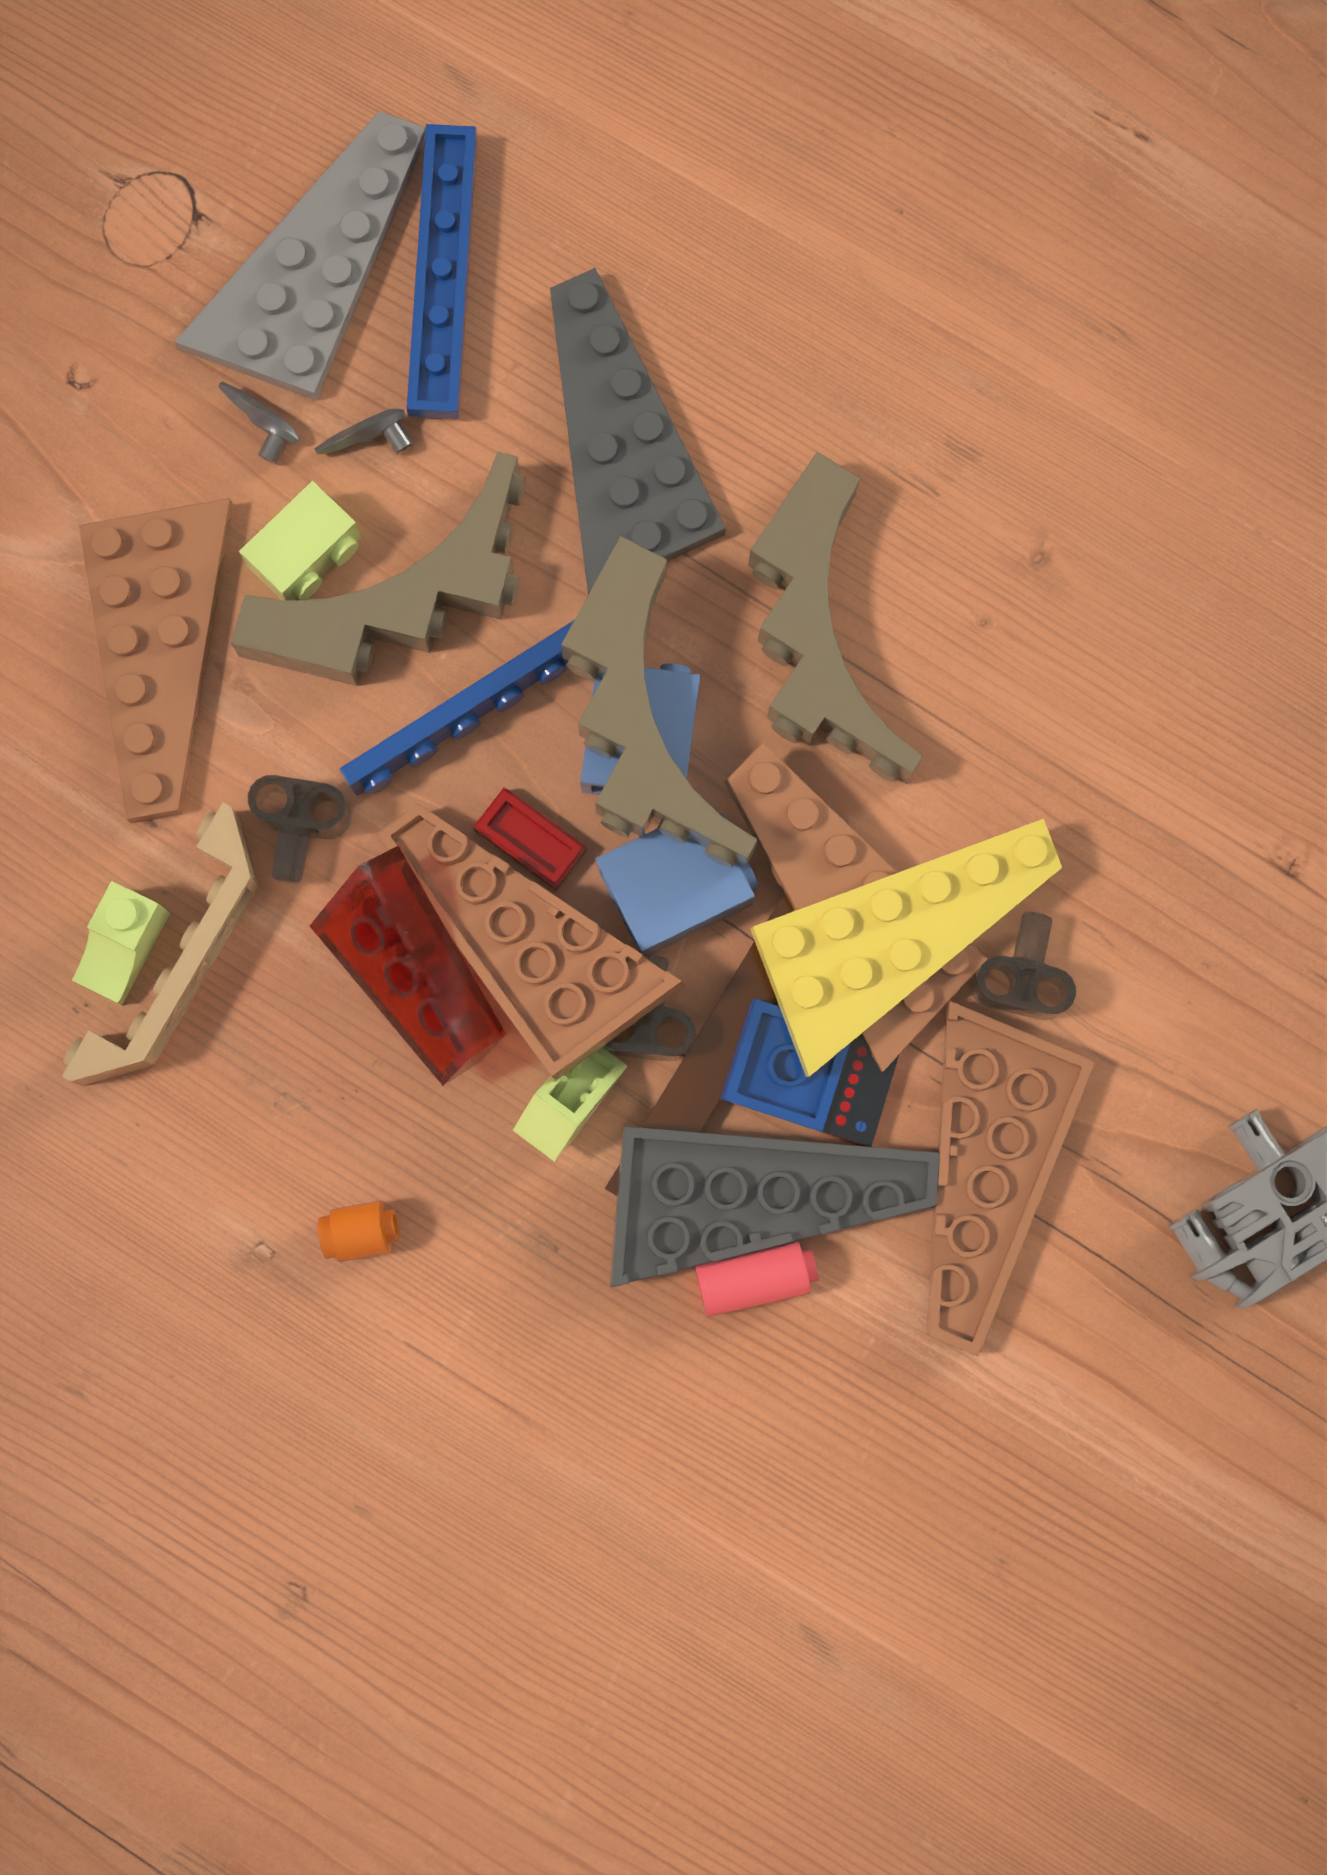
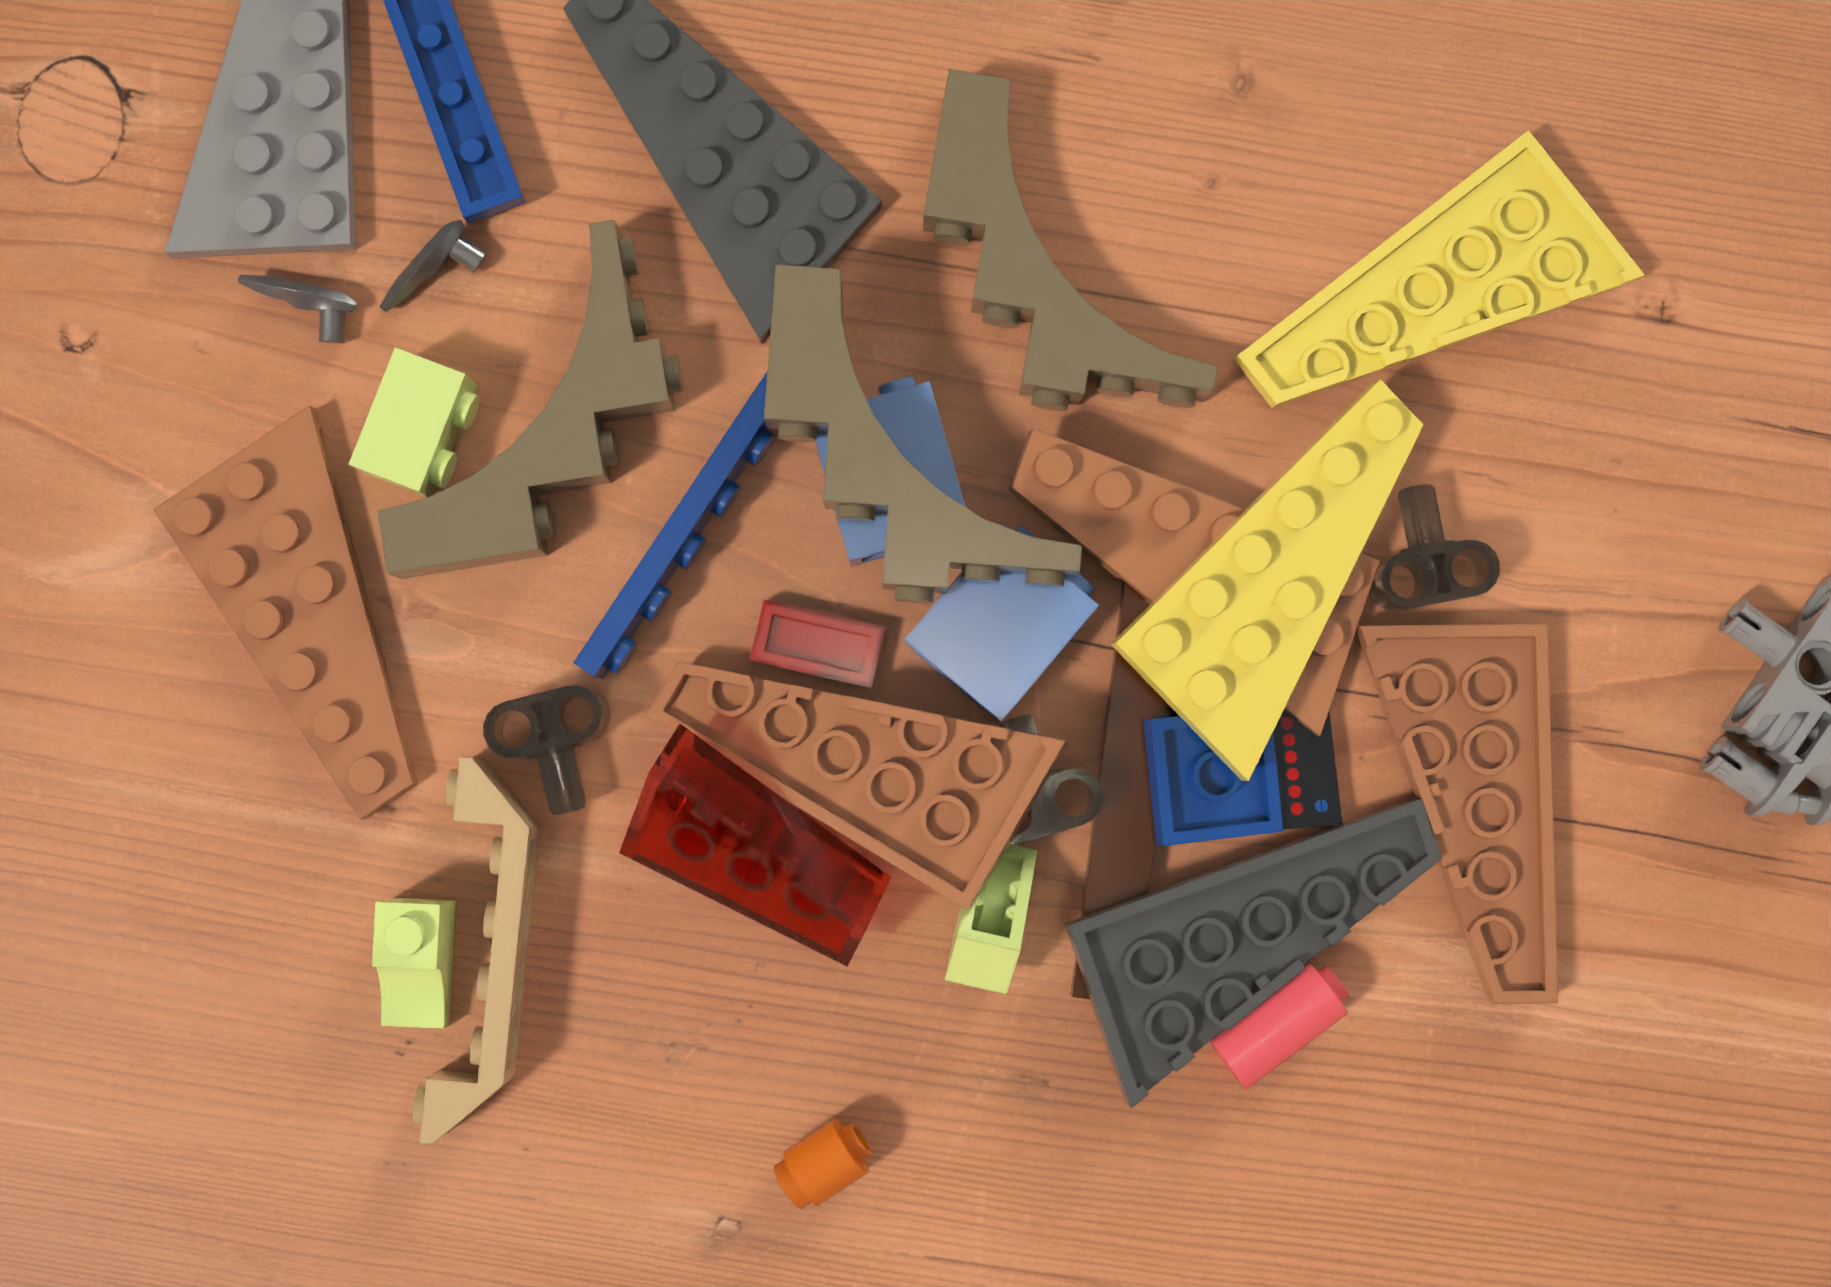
camera: 25 degrees left, 5 degrees up
none -> light yellow wing [1234,130,1645,408]

